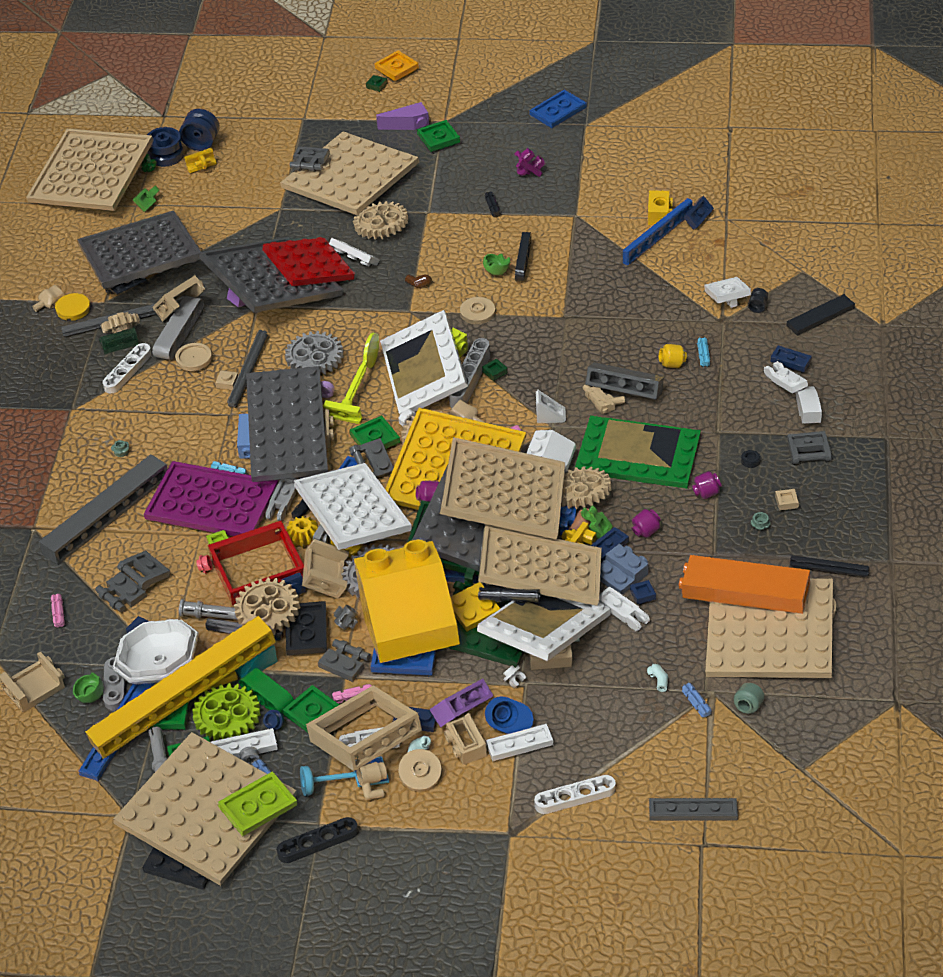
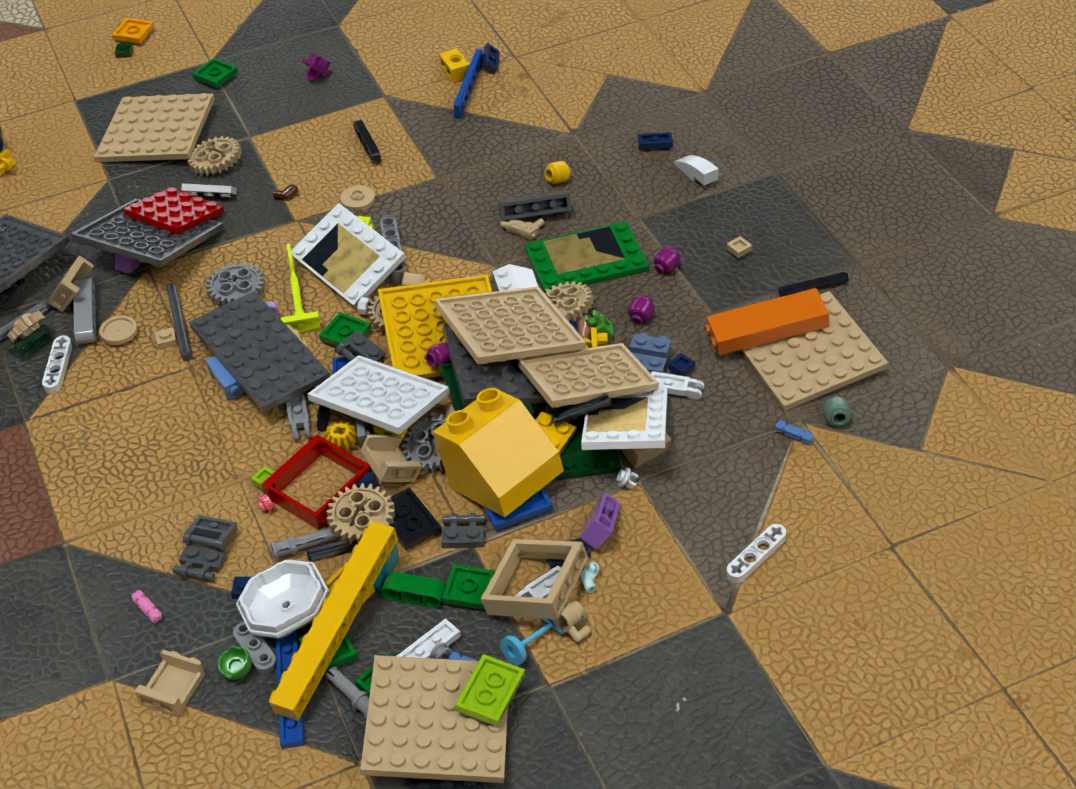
camera: 30 degrees left, 0 degrees up
dark grey brick [39,454,168,565] -> none
sand green plate [111,440,129,457] -> none
magenta plate [144,461,278,536] -> none
lime gear [192,683,261,741] -> none
medium azure axle [211,461,247,475] -> none
dark blue plate [263,710,284,731] -> none
black beam [276,817,358,863] -> none
dark grey plate [290,146,330,172] -> none
bright pink axle [332,684,371,704] -> none
dark grey gear [333,605,358,630] -> none
medium lavender slope [376,102,429,130] -> none
tan piece [398,749,441,792] -> none
tan window [444,713,487,765] -> none
dark green plate [482,359,508,381] -> none
bright green hair [483,254,511,275] -> none
black axle [485,191,501,217] -> none
blue piece [485,696,534,734] -> none
white plate [486,724,553,761] -> none
blue tile [529,89,587,128] -> none
white slope [536,390,566,423] -> none
dark blue plate [591,527,629,563] -> none
light aqua arm [647,664,668,692] -> none
dark grey tile [649,798,738,821] -> none
medium azure axle [697,337,710,367] -> none
white hinge [704,277,751,307] -> none
black tile [741,450,760,468] -> none
black wheel [748,288,768,313] -> none
sand green plate [751,512,770,530] -> none
white hinge [763,361,808,393] -> none
black tile [786,294,855,336] -> none
dark grey plate [787,431,831,464] -> none

